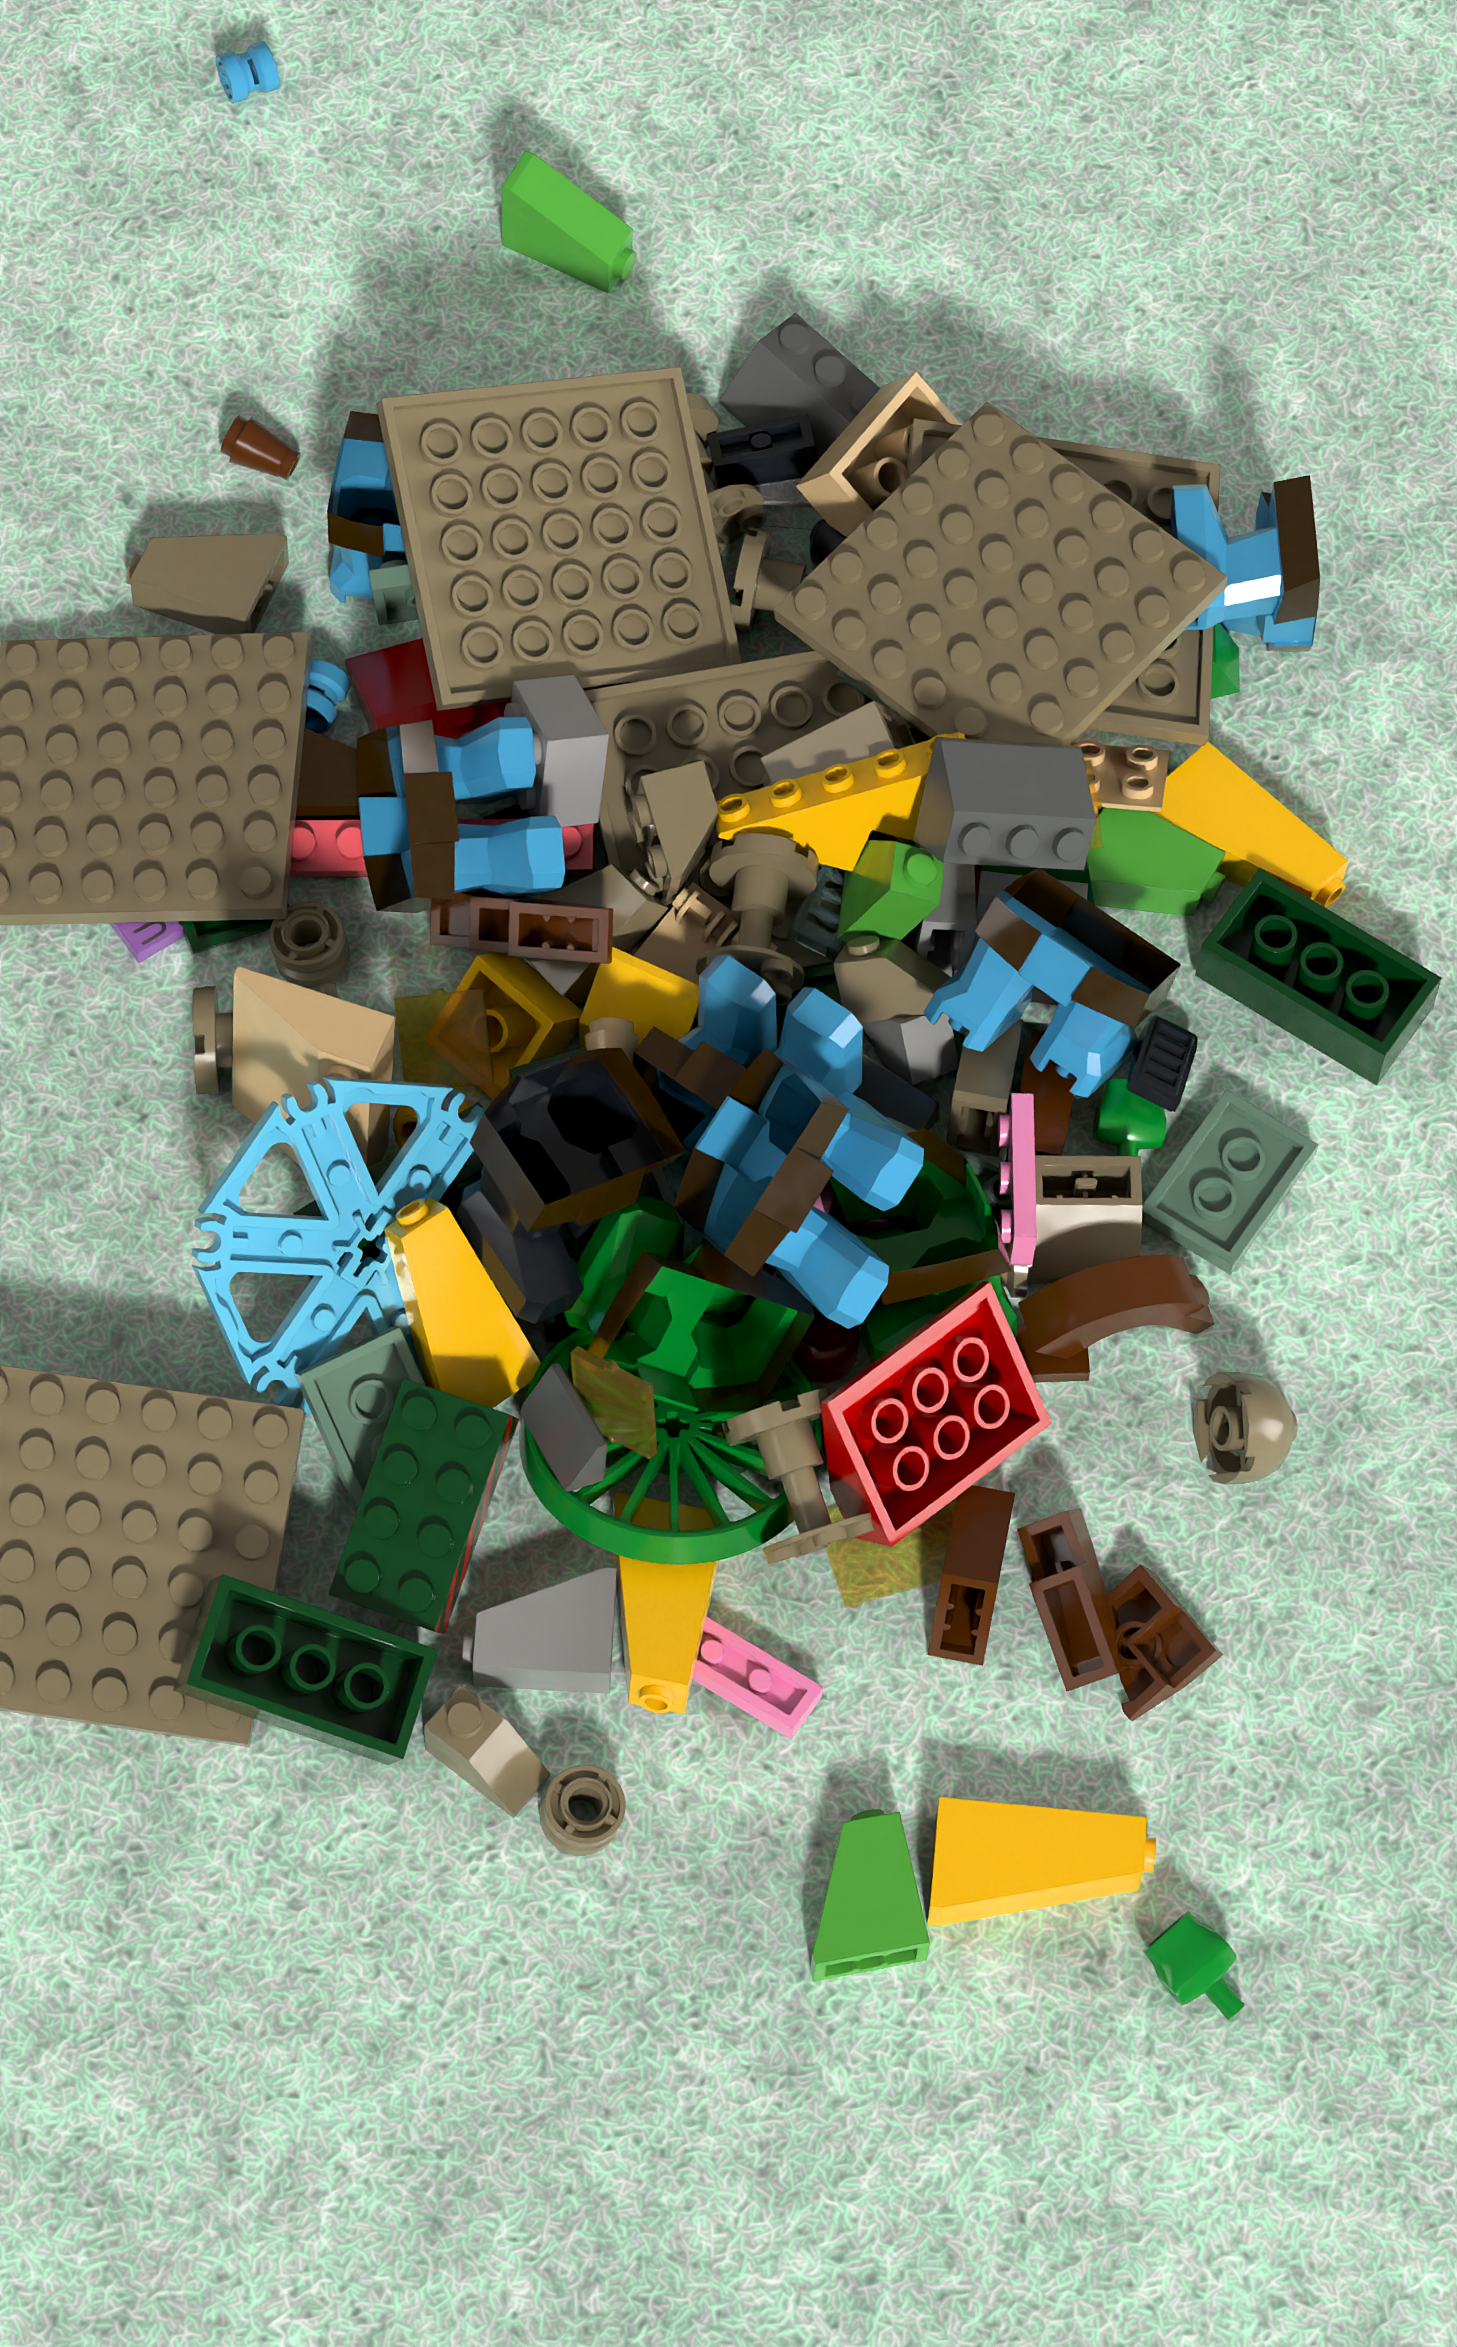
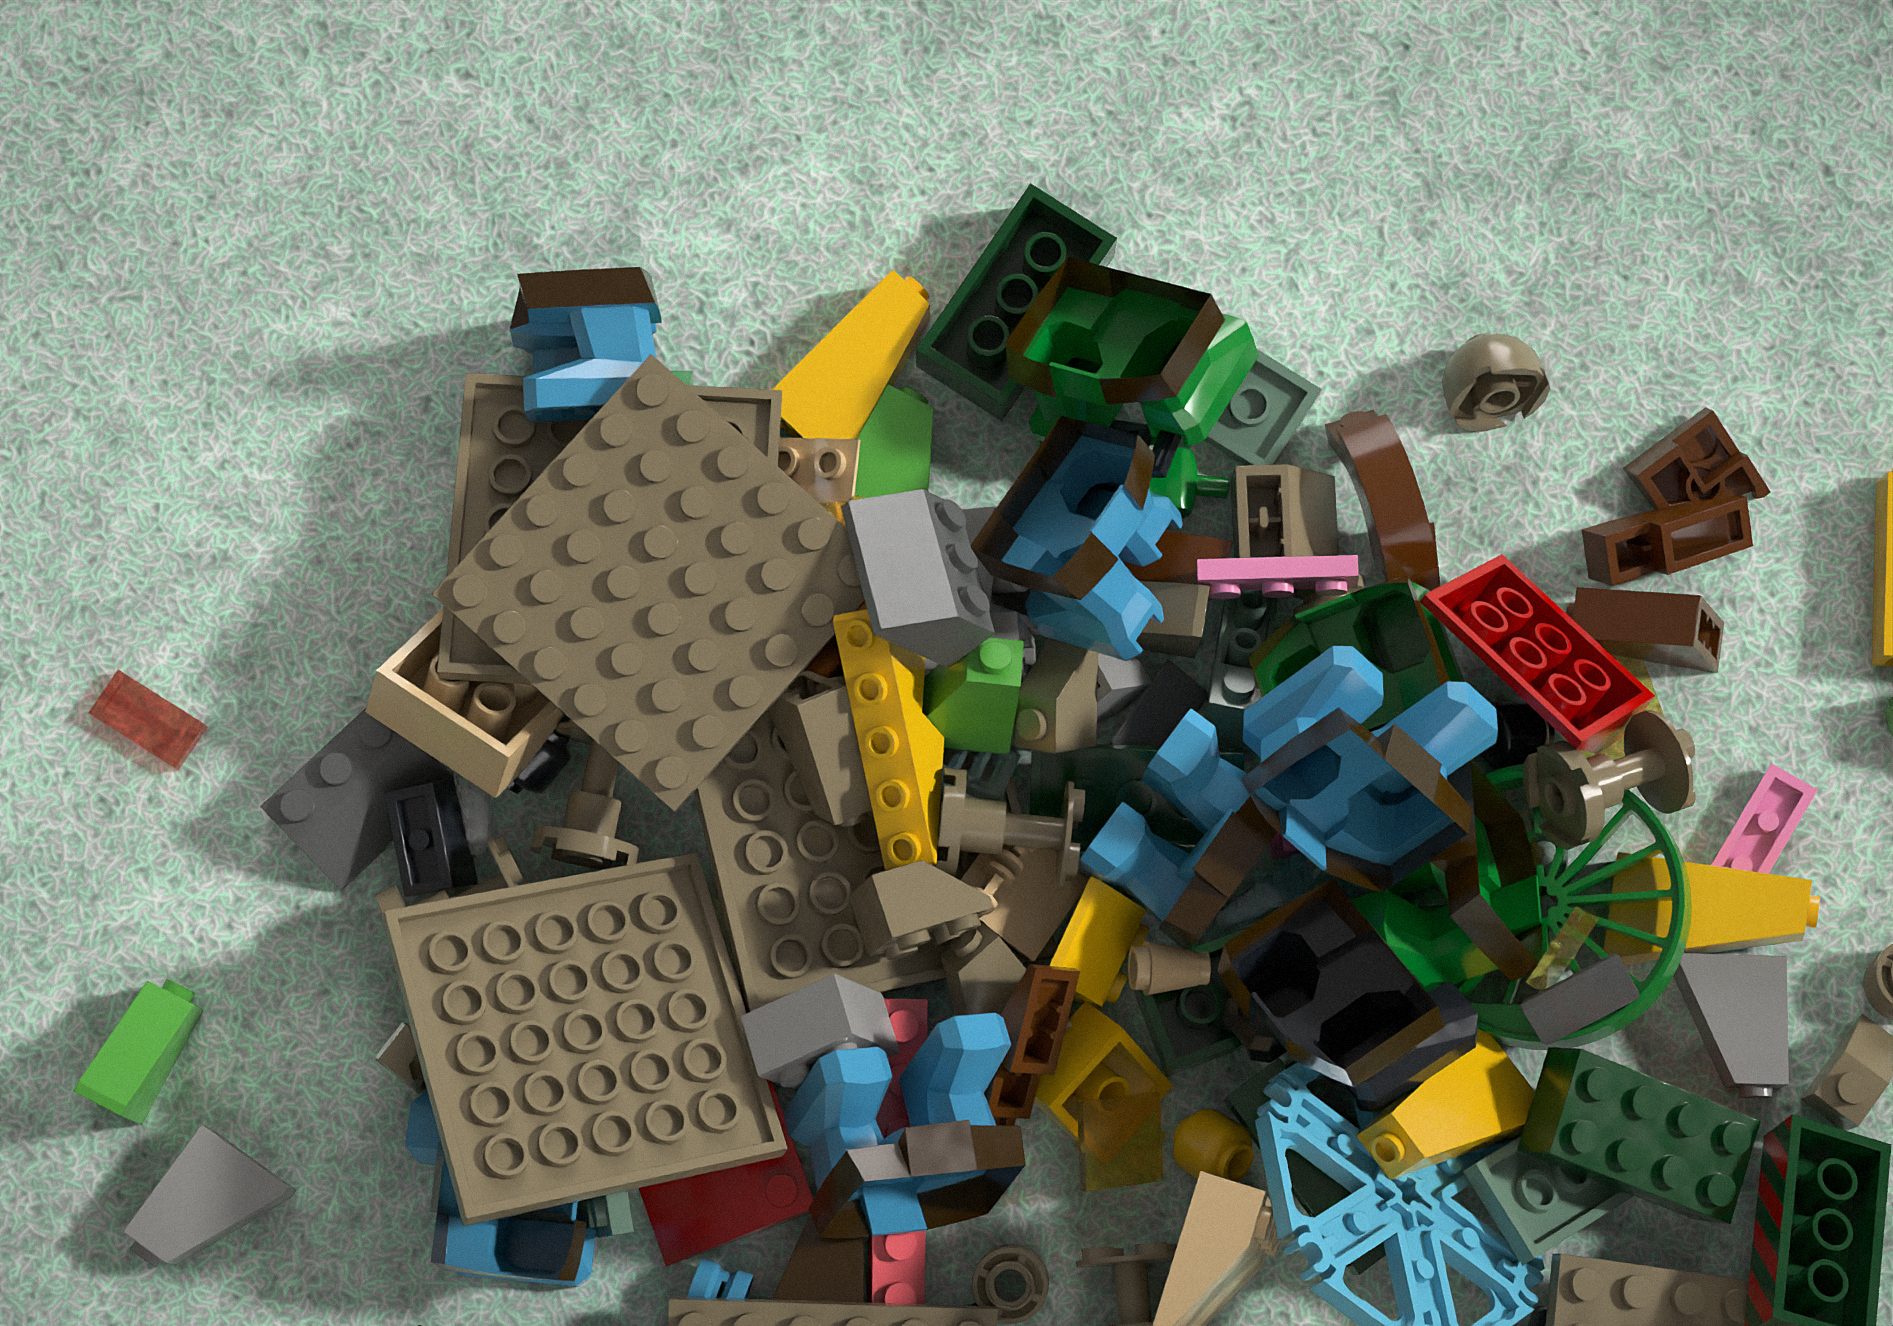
camera: 90 degrees left, 15 degrees up
none -> clear red tile [88,670,208,771]
none -> light grey slope [123,1124,296,1267]
none -> green piece [1005,257,1259,448]

